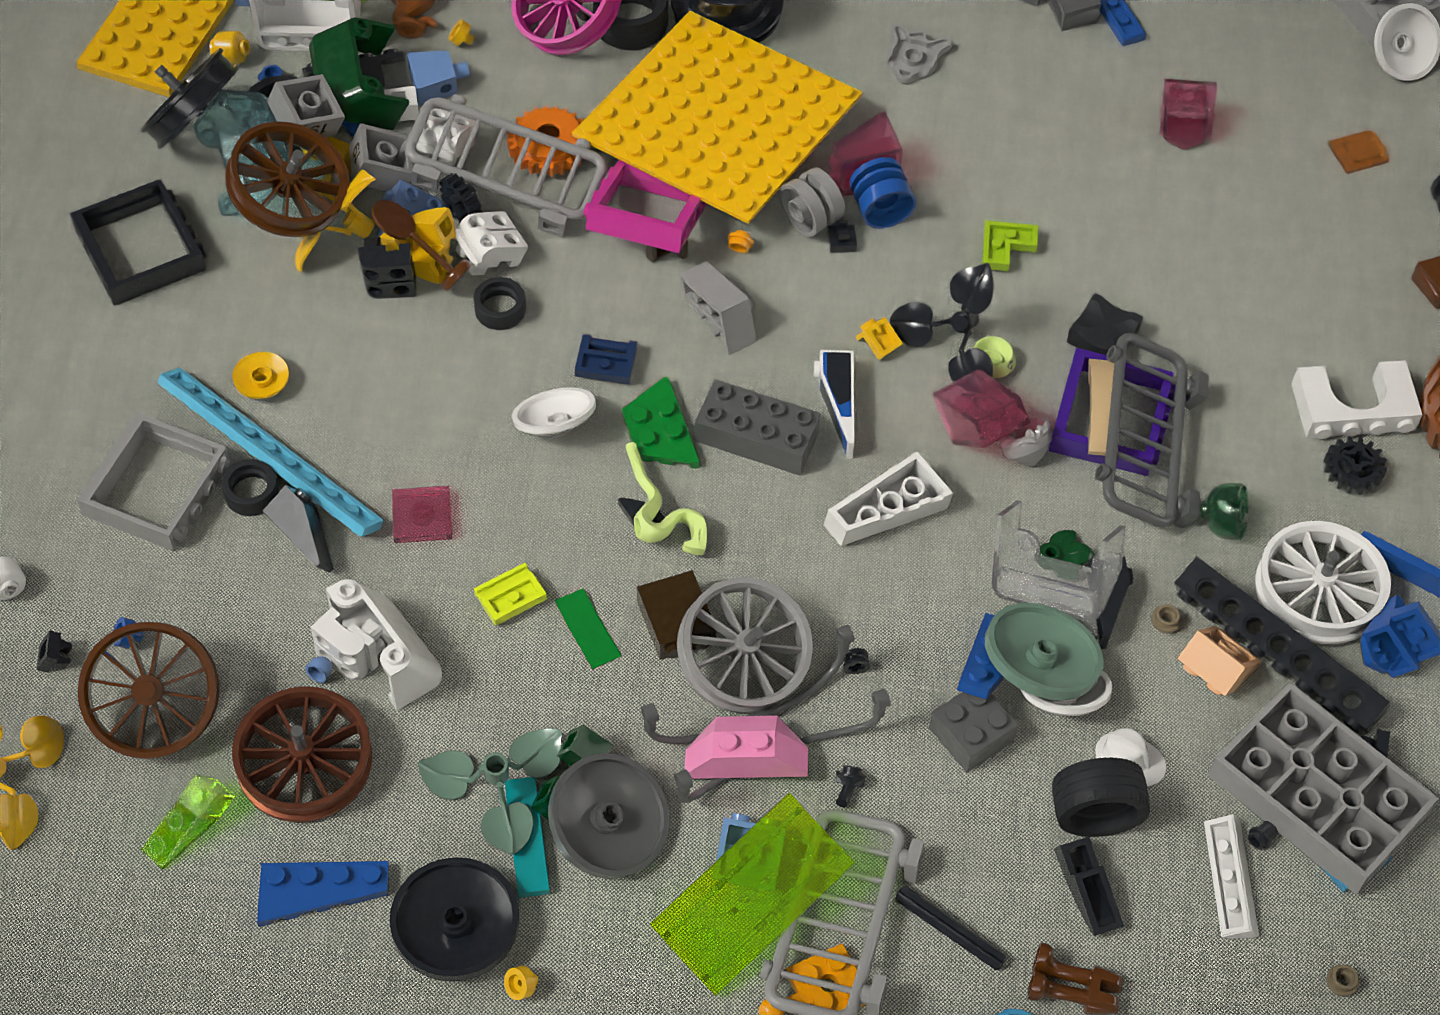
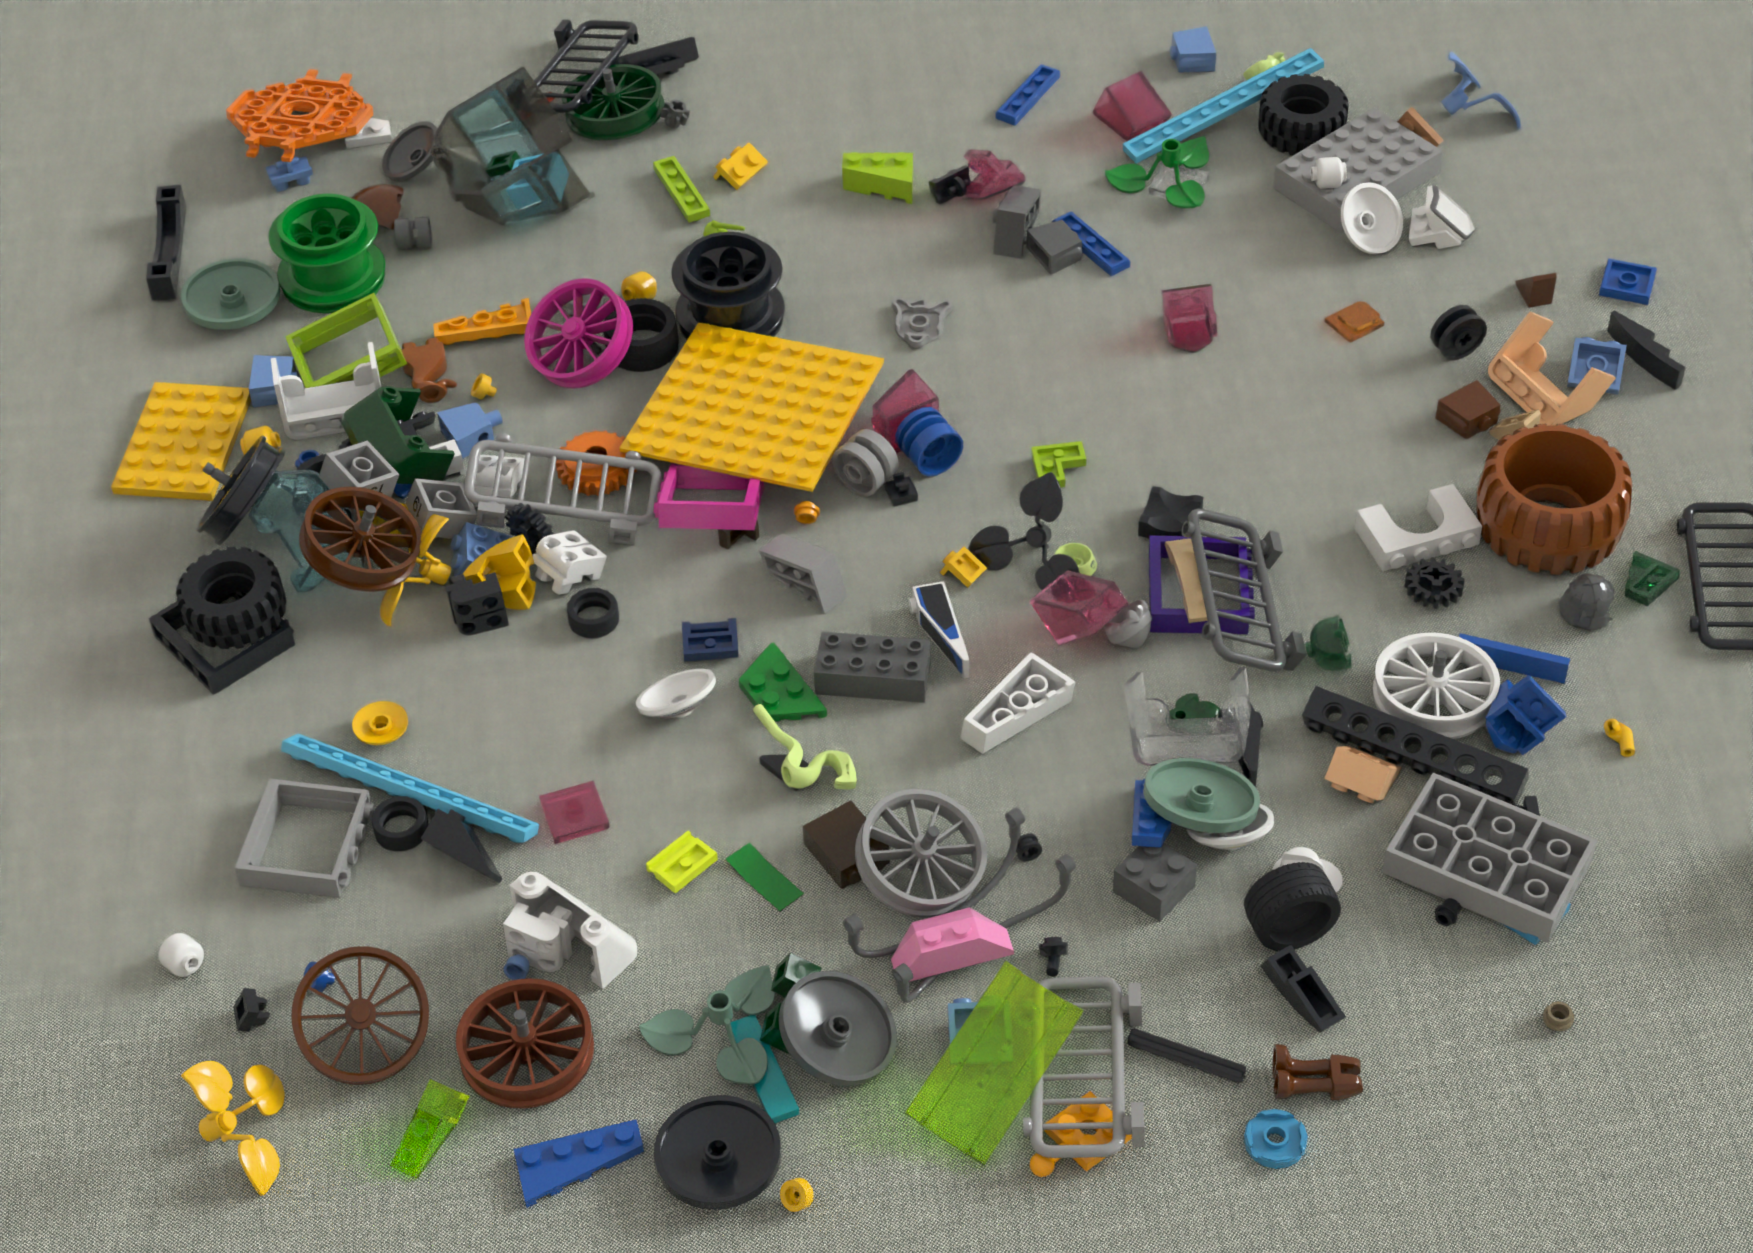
camera: 10 degrees left, 10 degrees down
reddish brown piece [372,199,473,292] -> none
dark tan plate [1151,604,1181,633] -> none
white slope [1204,814,1259,939] -> none
none -> black tyre [176,547,287,649]

